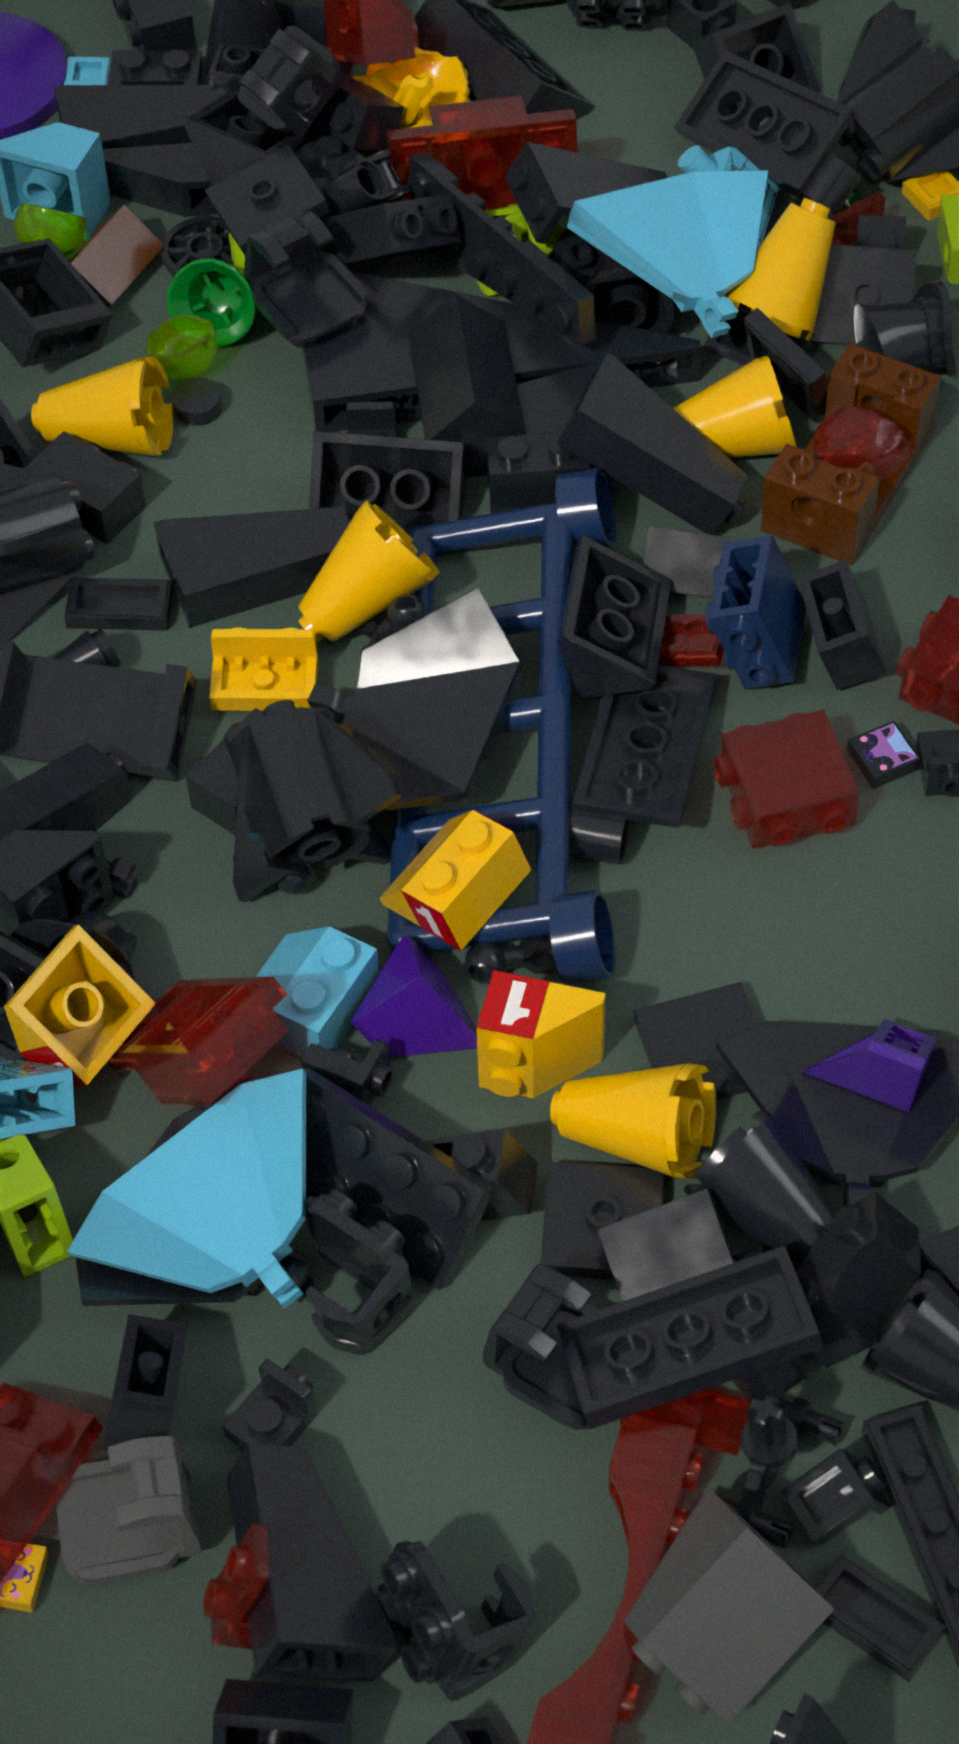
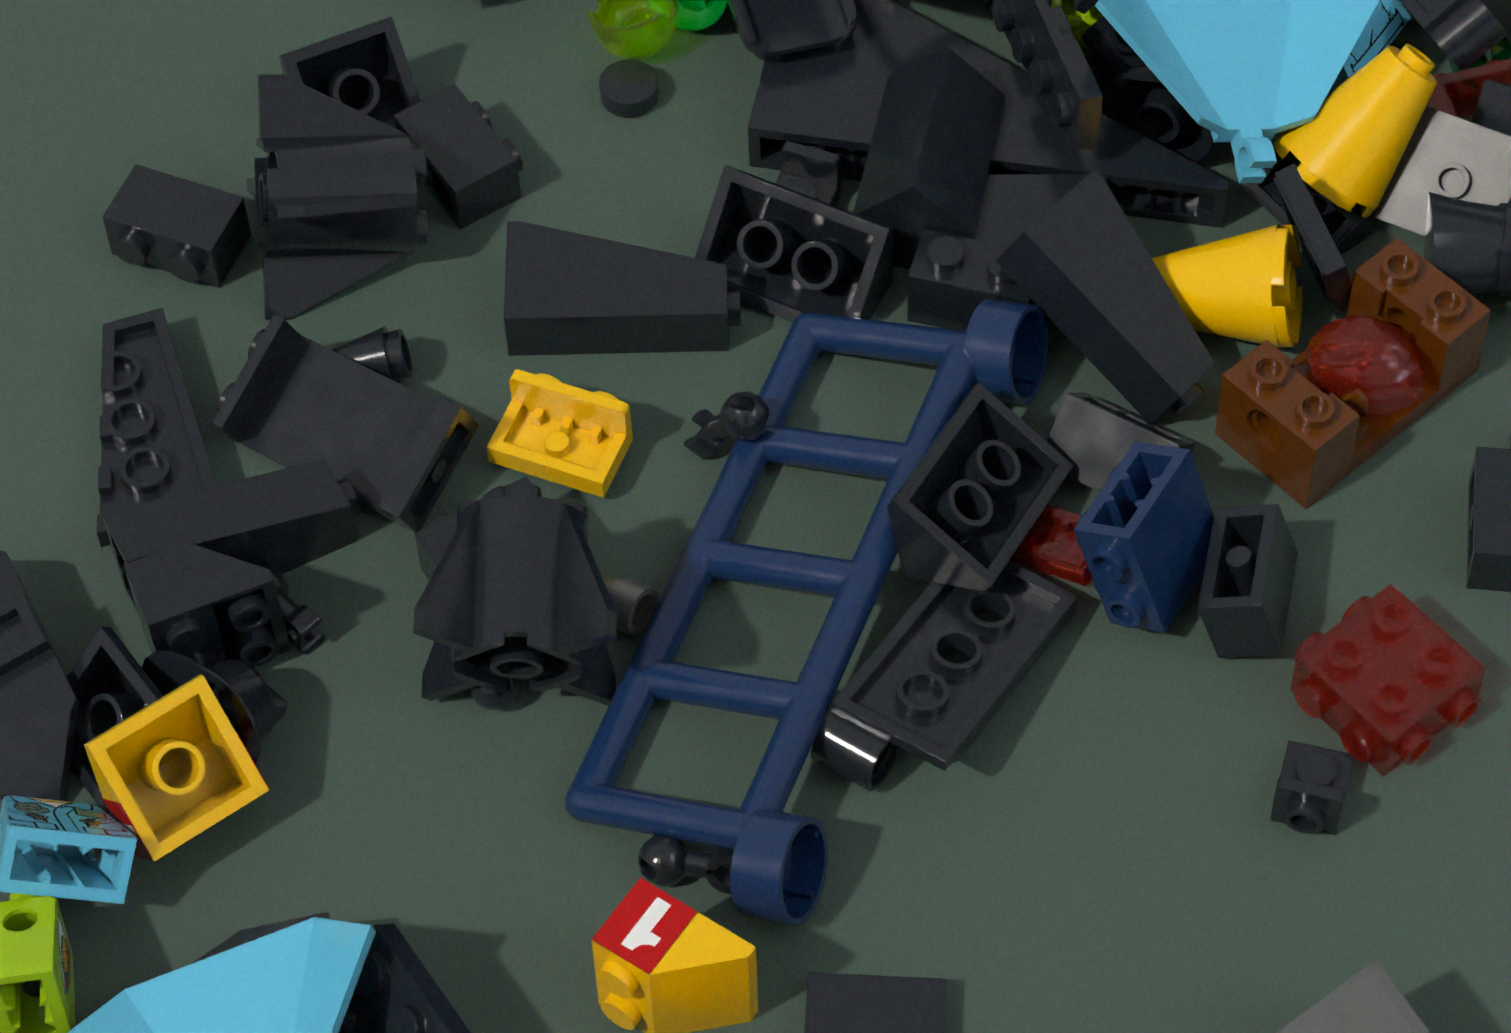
camera: 20 degrees right, 0 degrees up
yellow cone [31,357,174,457] -> none
black tile [64,578,173,631] -> none
clear red brick [107,977,289,1106] -> none
medium azure slope [228,926,380,1058] -> none
yellow cone [298,500,440,642] -> none
black bracket [301,1039,394,1106] -> none
black panel [307,587,521,811] -> none
dark purple slope [350,936,477,1057] -> none
yellow slope [379,810,532,951] -> none
clear red brick [714,709,859,849] -> none
black tile [847,721,921,788] -> none

